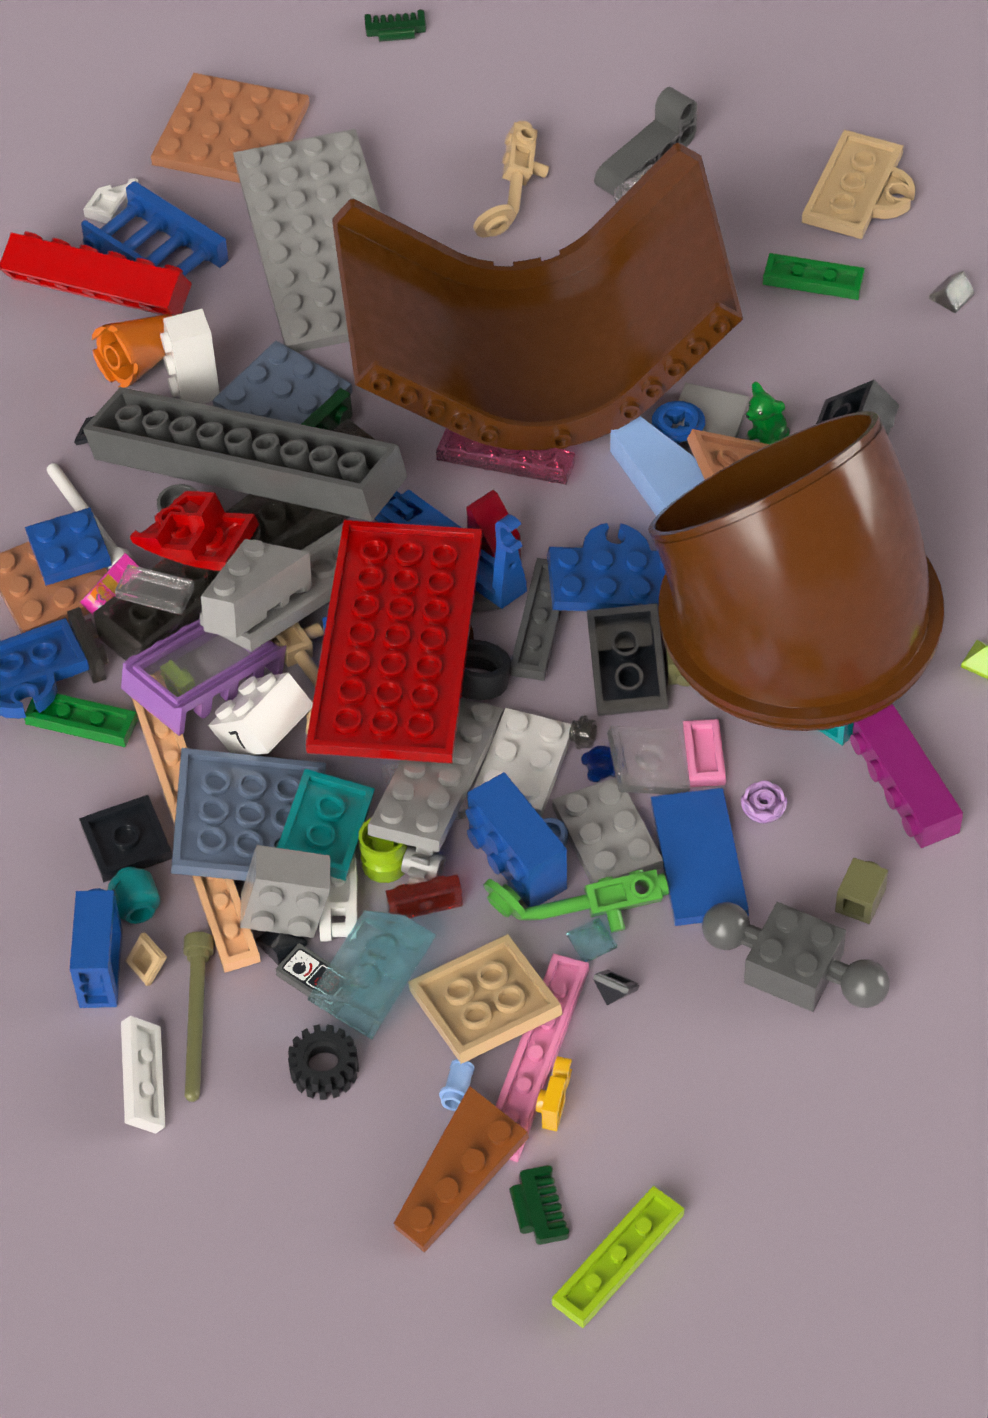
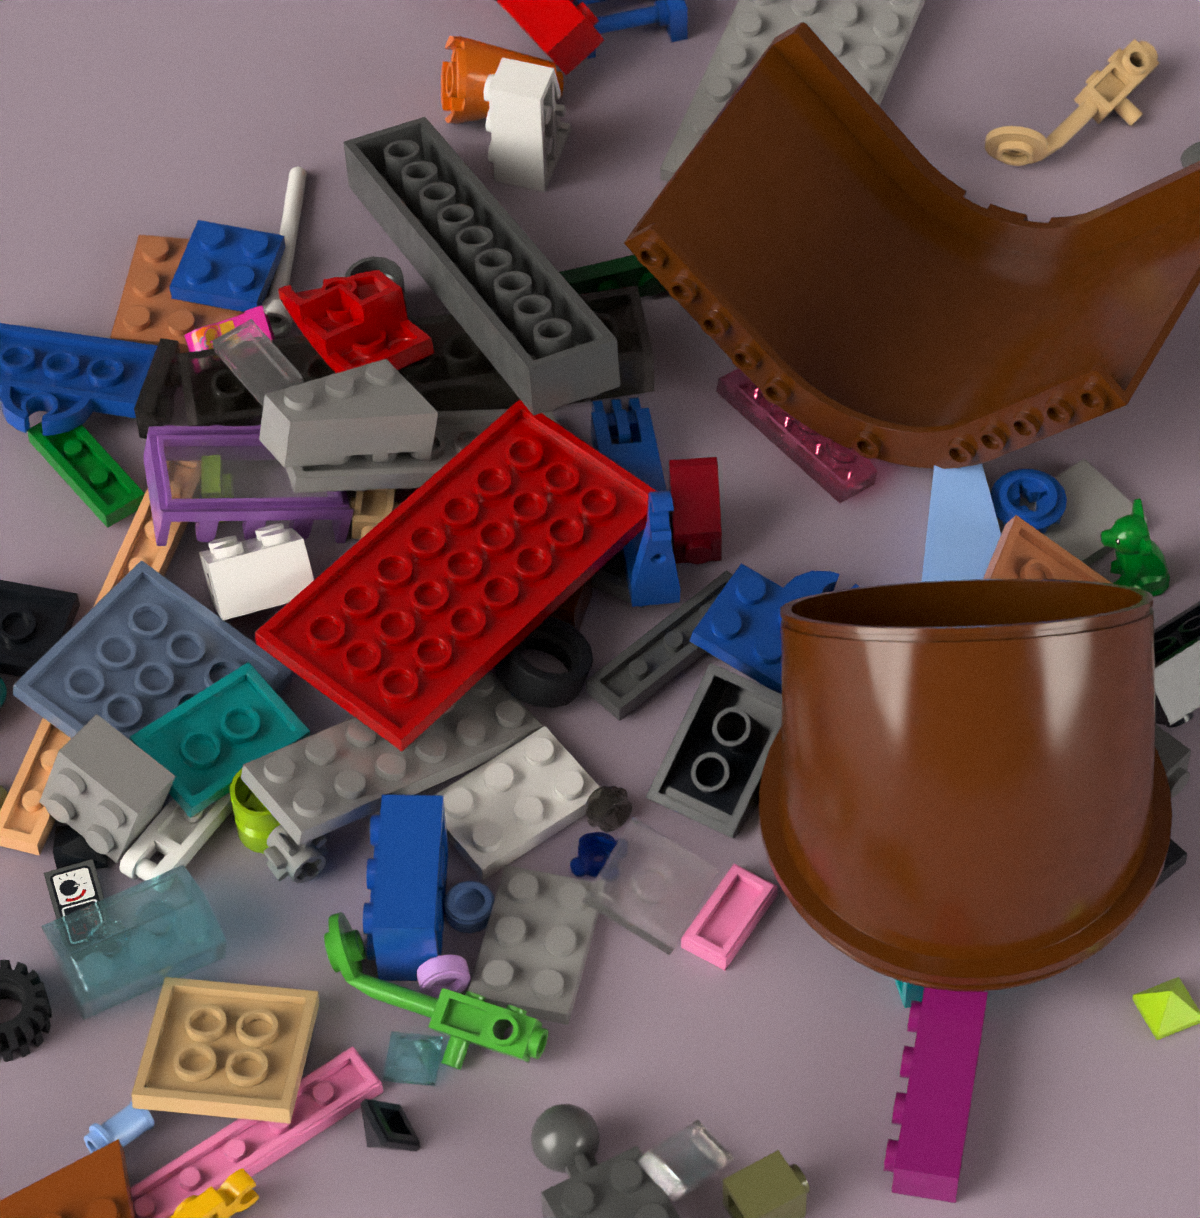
camera: 35 degrees right, 0 degrees up
sand blue plate [213,340,353,424] -> none
clear red plate [385,874,463,923] -> none
blue tile [651,788,749,926] -> none
lavender plate [741,781,787,824] -> none
none -> lavender tile [416,955,471,998]
none -> clear tile [638,1120,734,1202]

